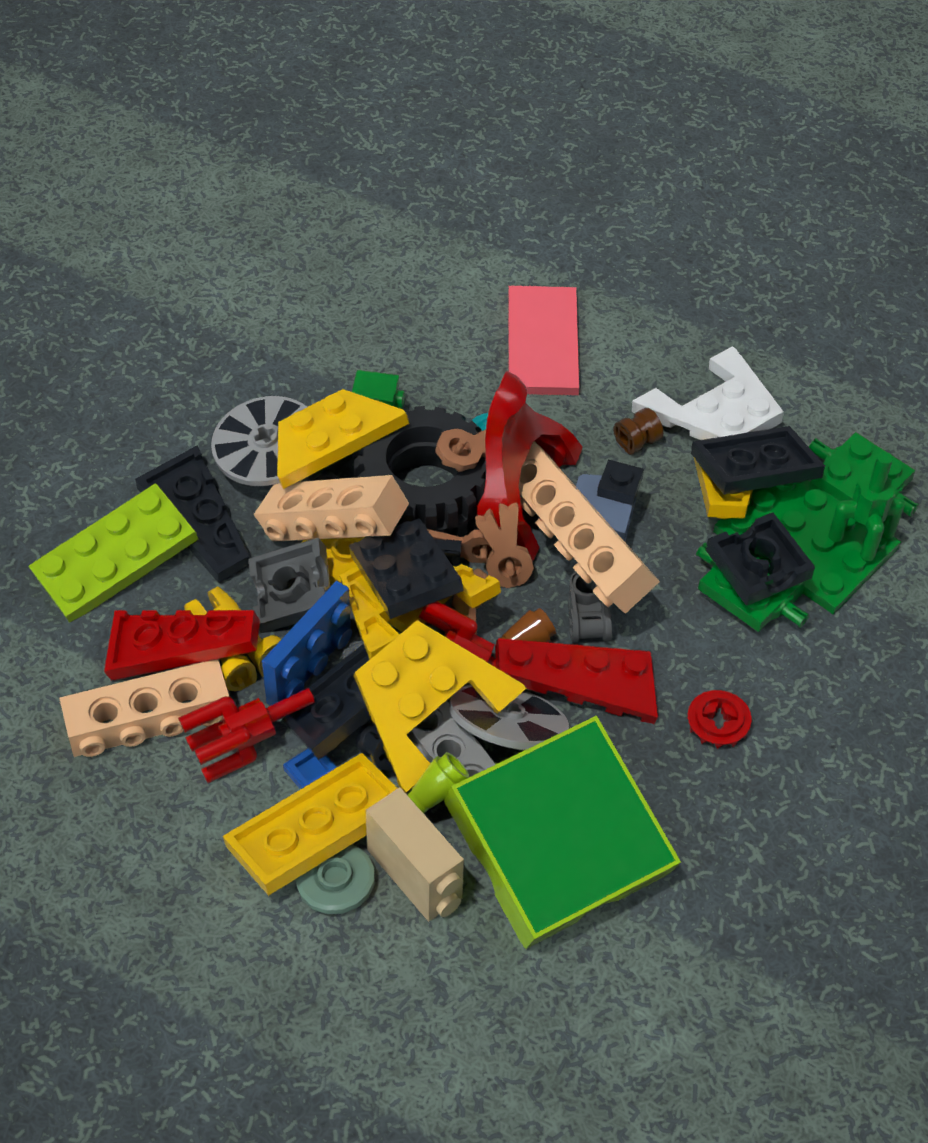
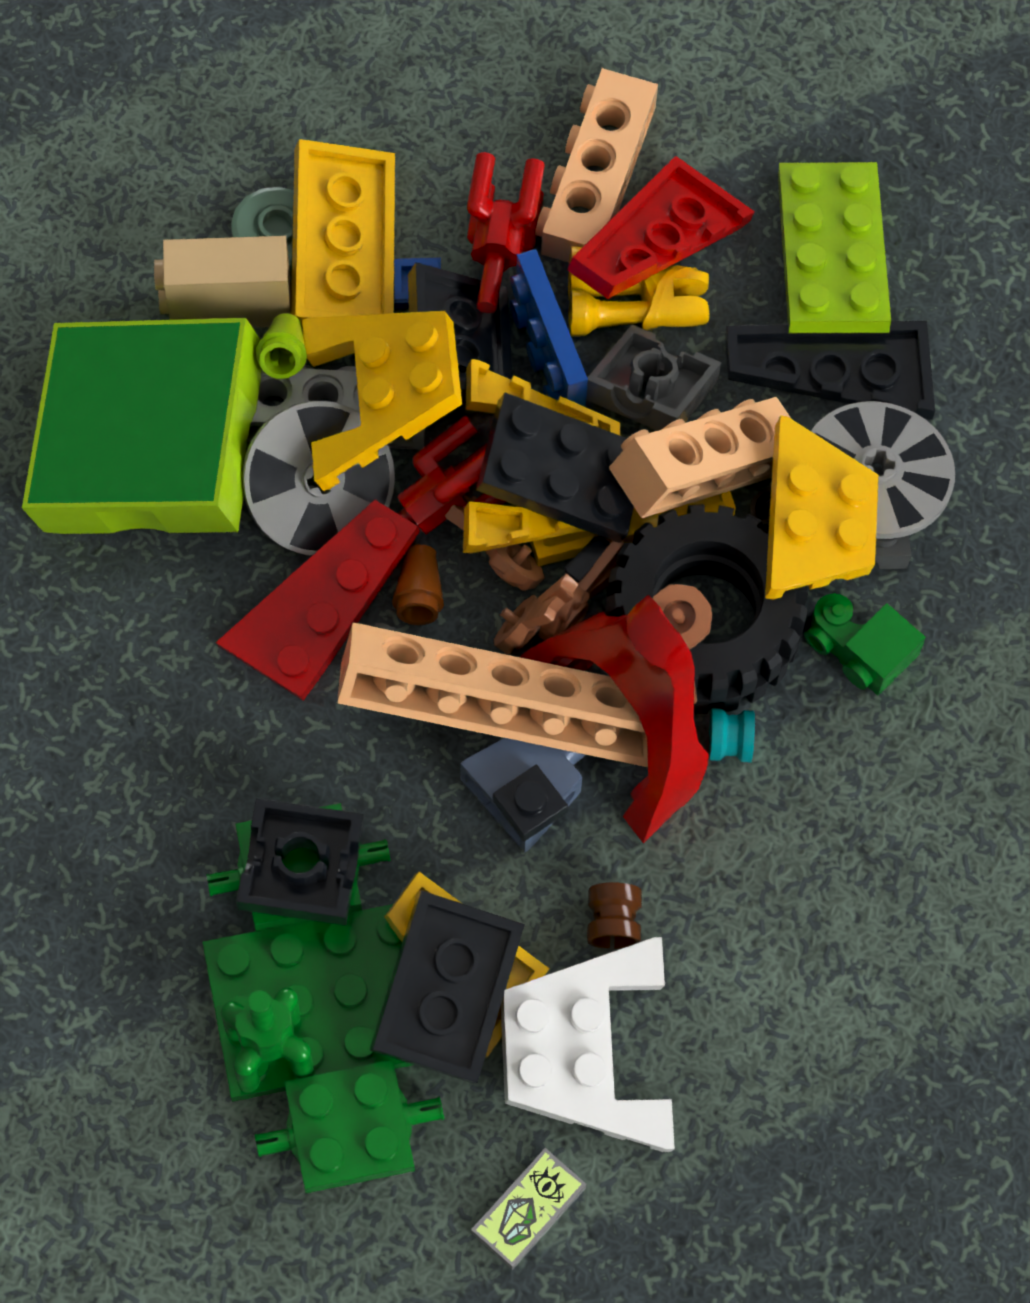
camera: 125 degrees right, 15 degrees up
coral tile [508,286,579,396] -> none
red gear [687,690,752,749] -> none
none -> tile [471,1148,587,1270]

